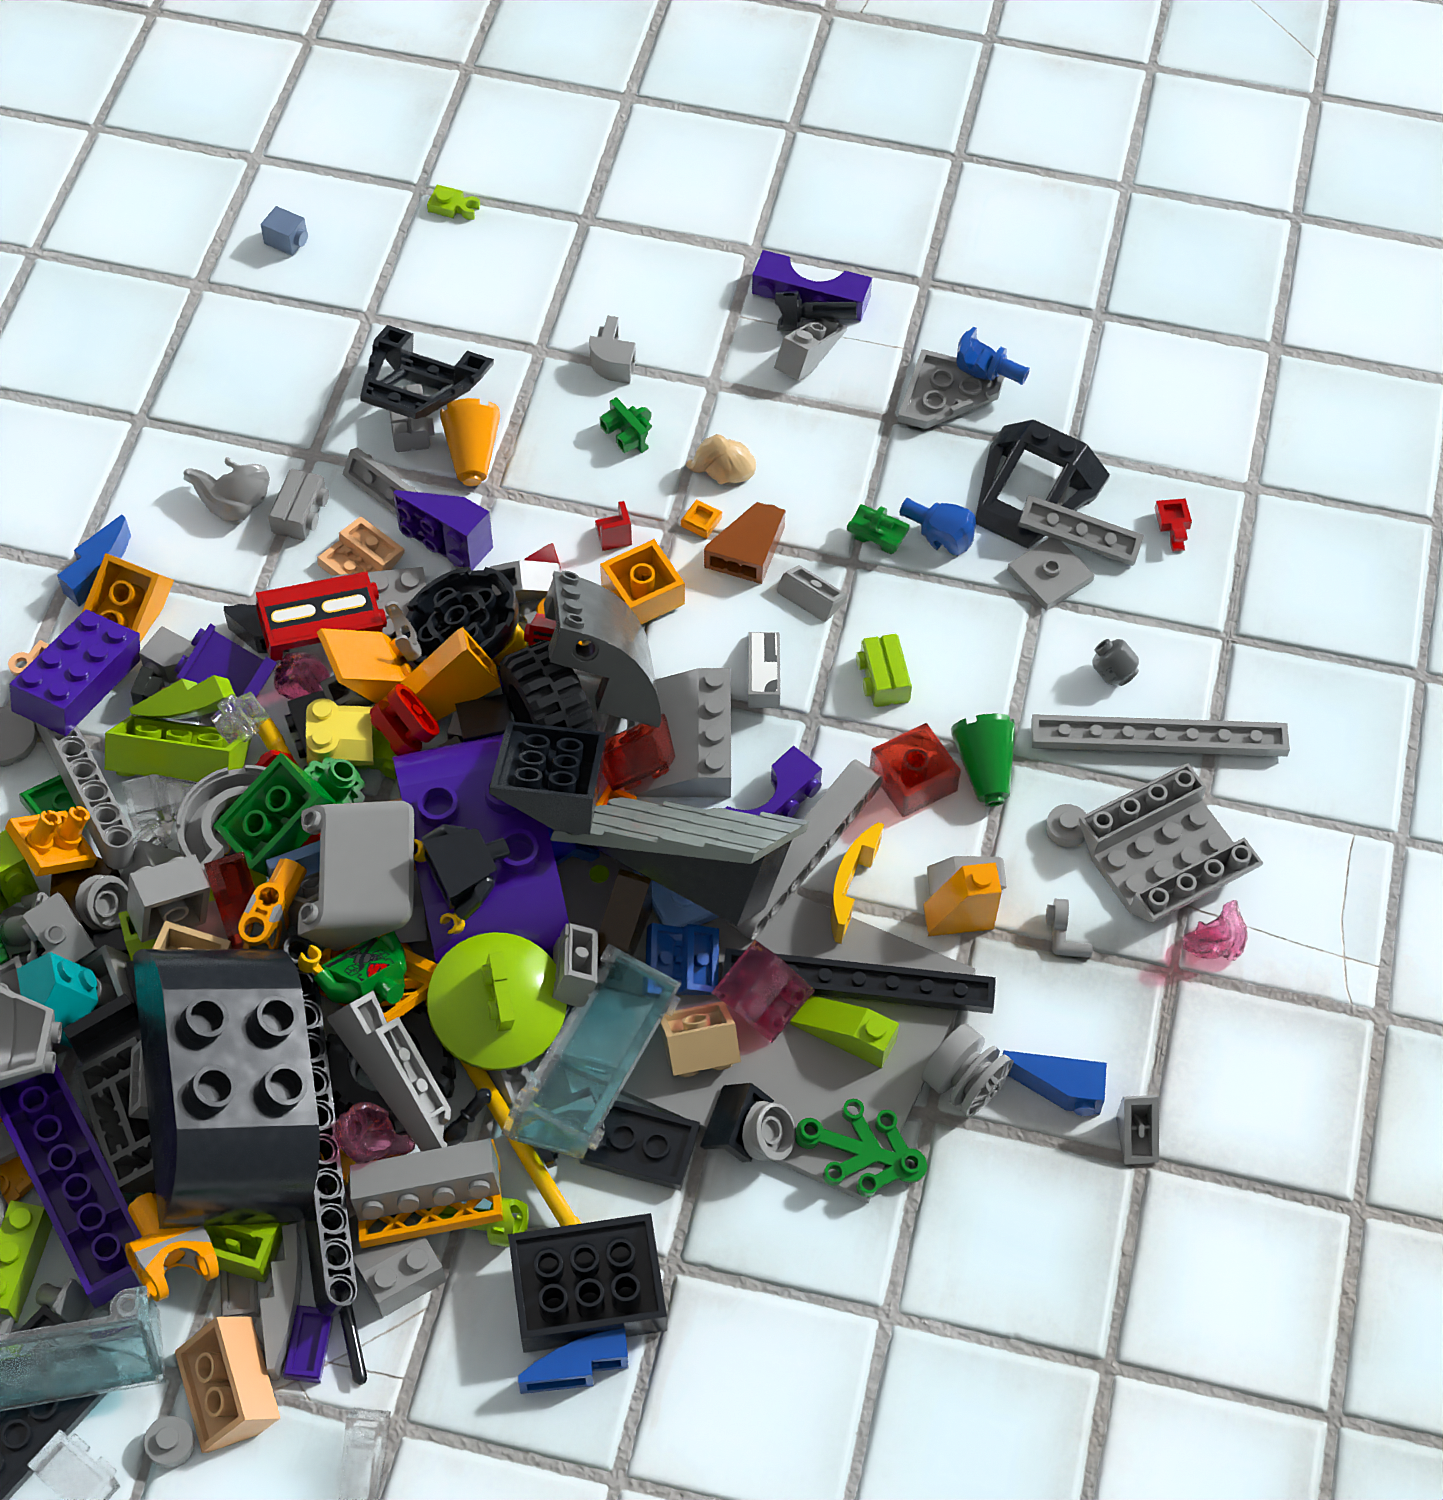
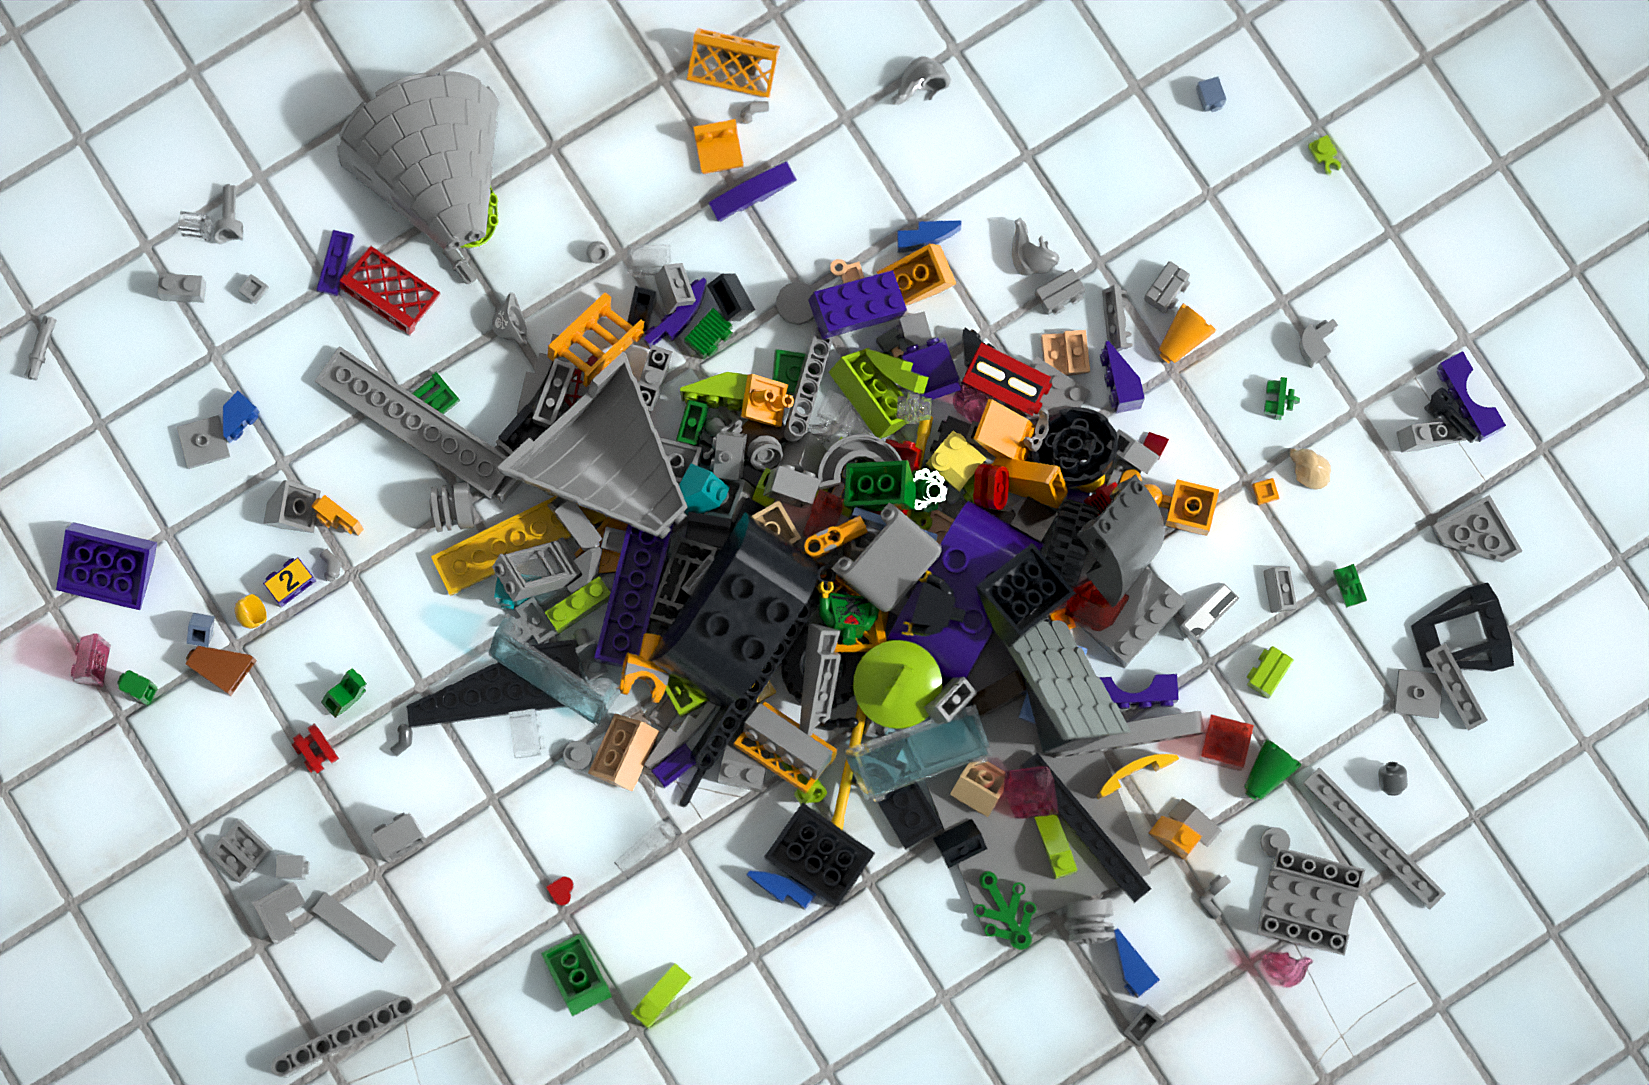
camera: 45 degrees right, 20 degrees up
clear pink hair [335,1102,415,1163] -> none
black windscreen [360,325,494,419] -> none
red panel [595,501,632,551] -> none
blue slope [645,923,719,995] -> none
dark orange slope [704,502,786,584] -> none
light grey piece [742,1101,796,1161] -> none
blue piece [899,498,976,556] -> none
blue piece [956,327,1030,385] -> none
red plate [1154,498,1192,552] -> none

